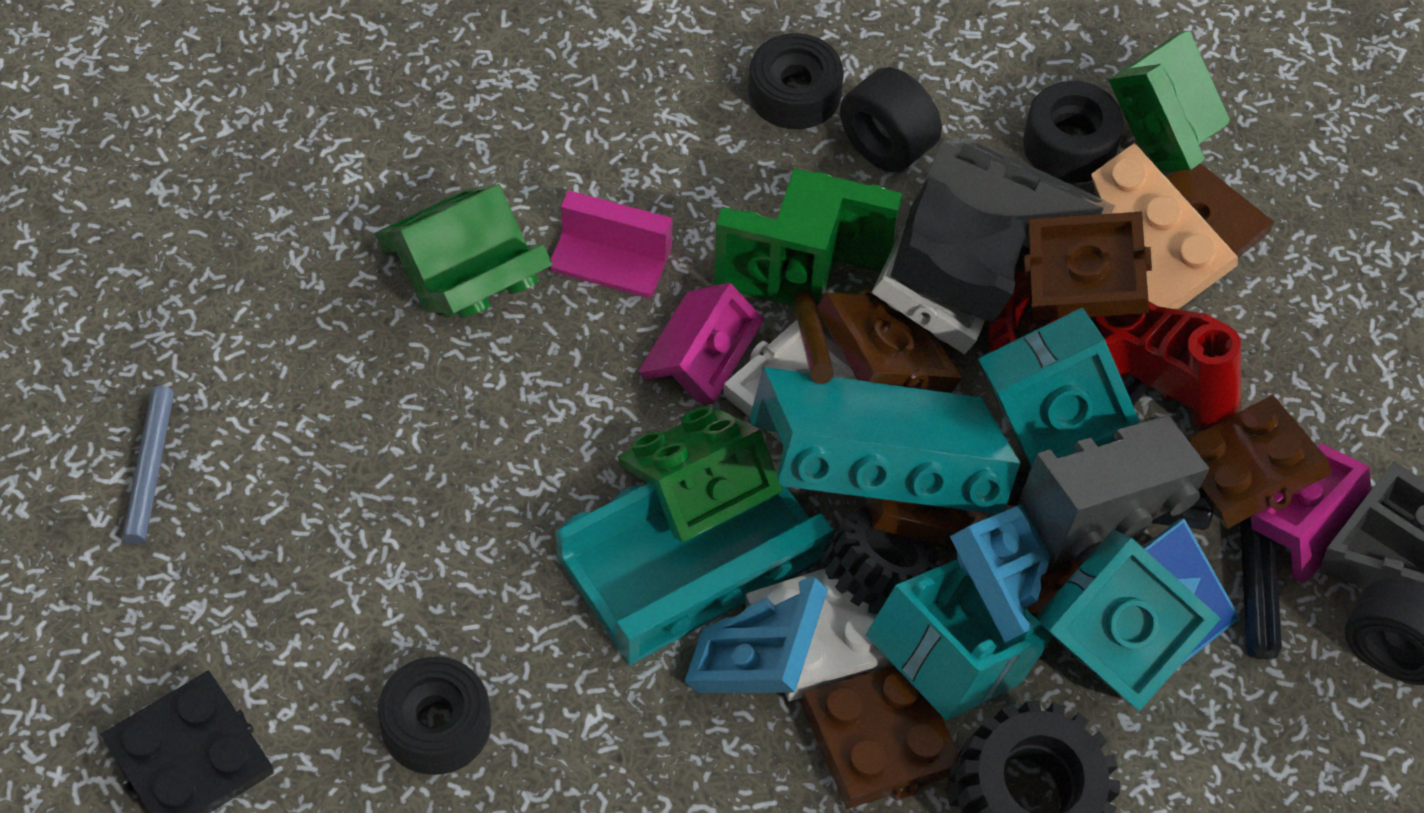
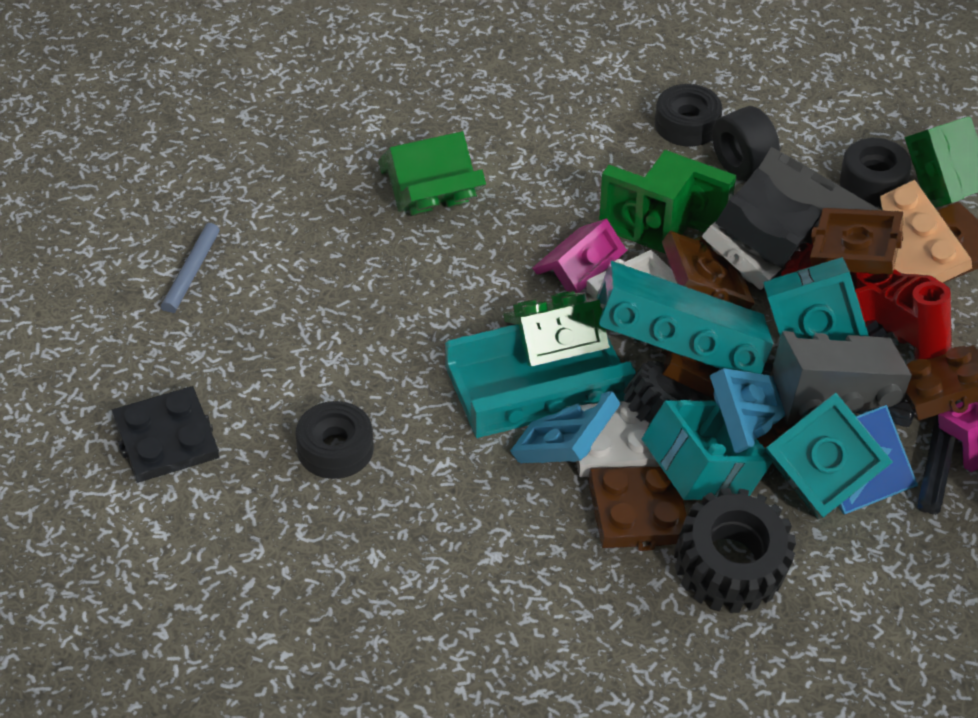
camera: 15 degrees right, 10 degrees down
dark pink panel [549,190,672,298] -> none
reddish brown bar [793,290,834,384] -> none

